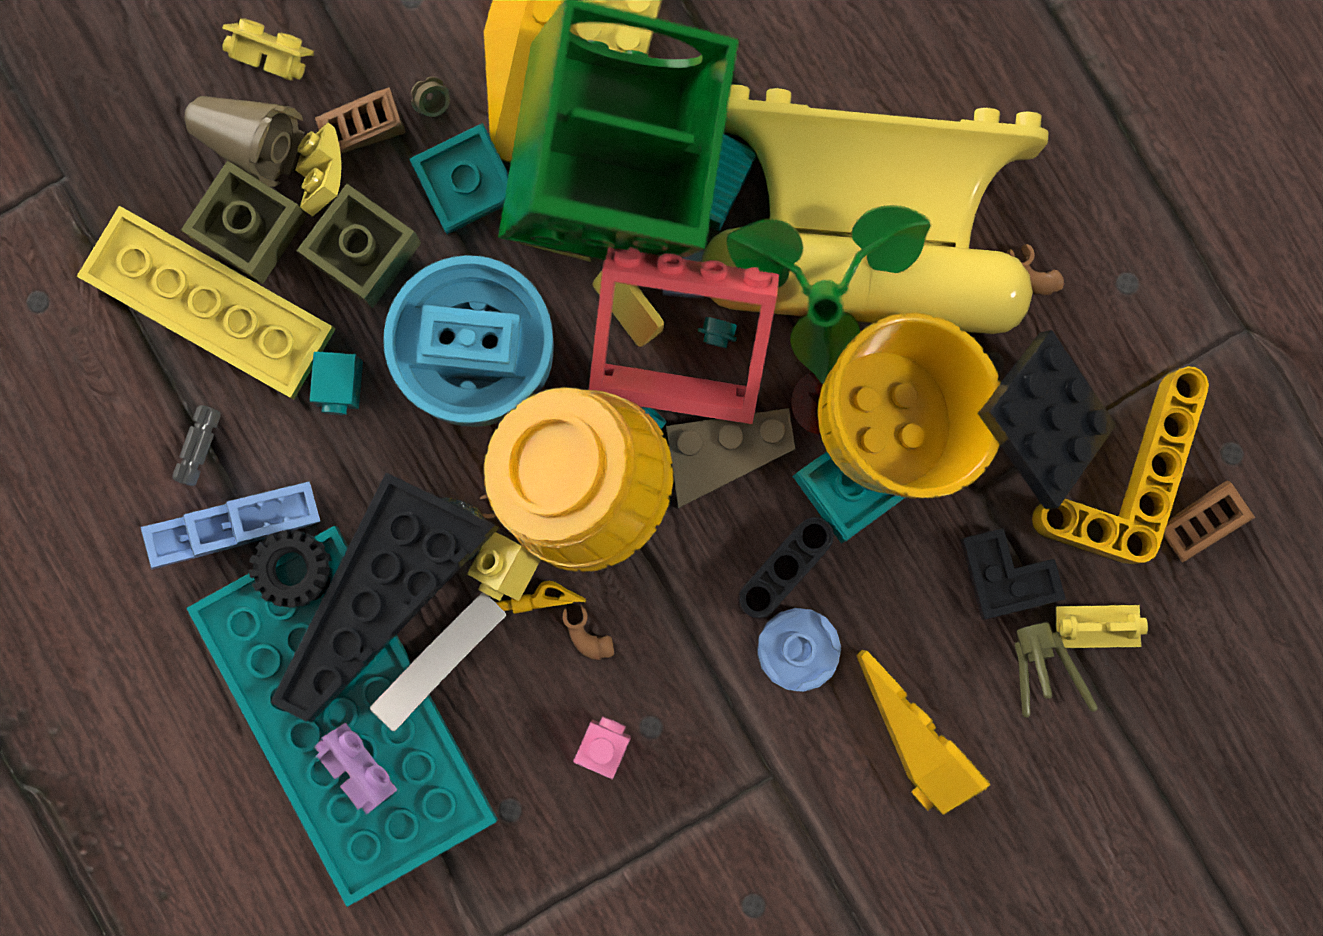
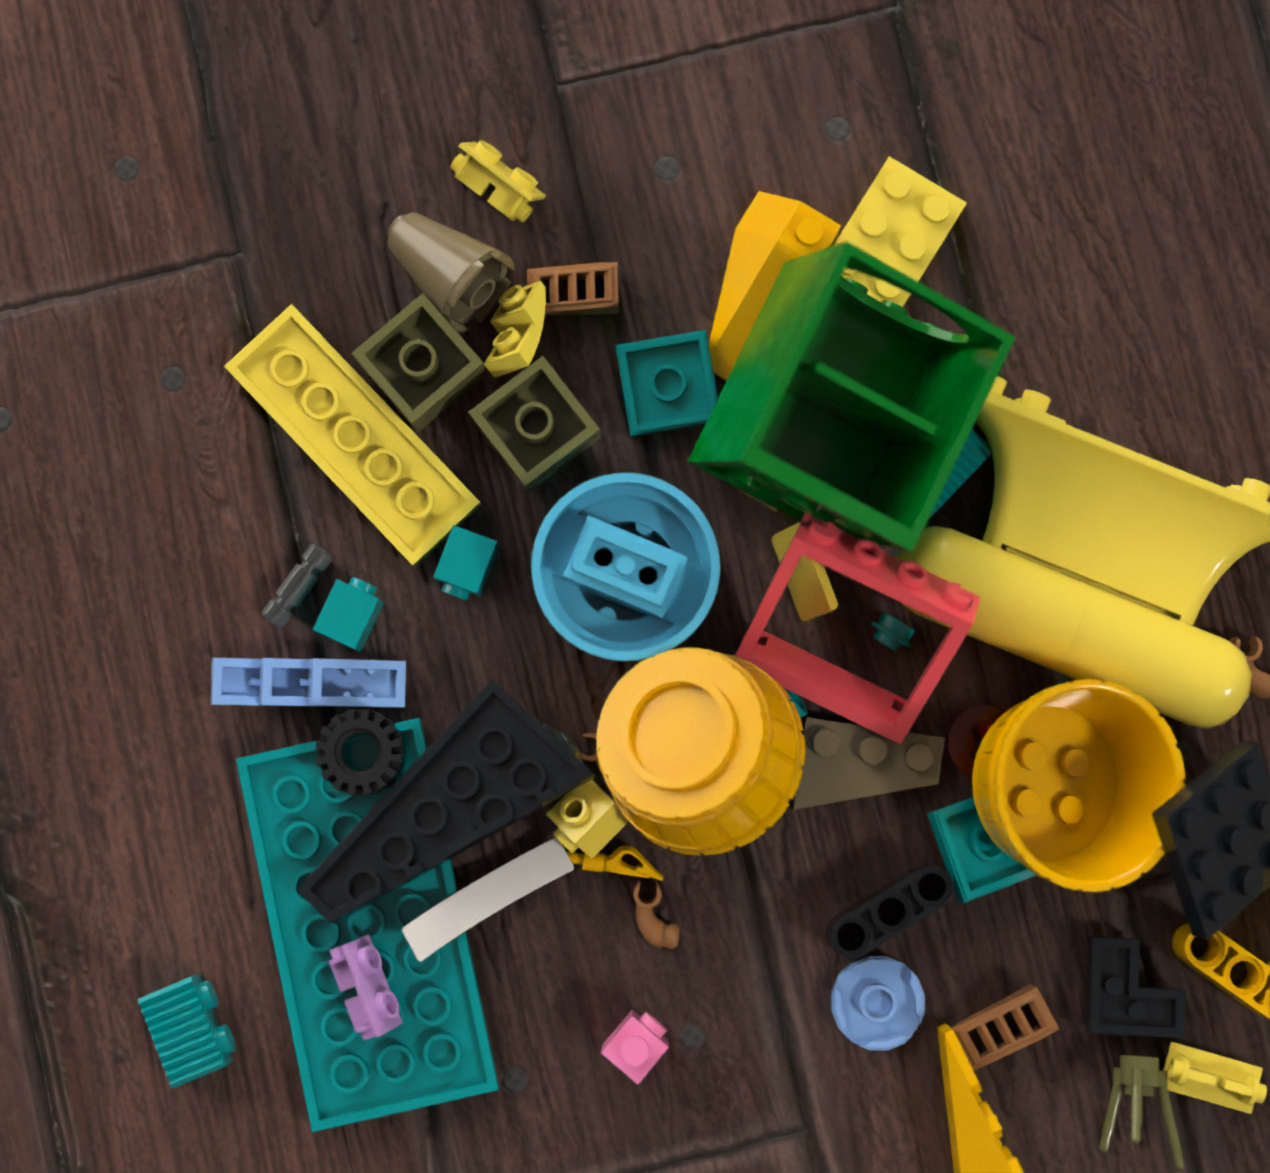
camera: 20 degrees right, 0 degrees up
dark tan plate [411,77,450,117] -> none
green plant [727,205,931,384] -> none
none -> teal brick [138,973,236,1089]
none -> teal brick [312,576,385,652]
none -> medium nougat slope [951,984,1059,1071]

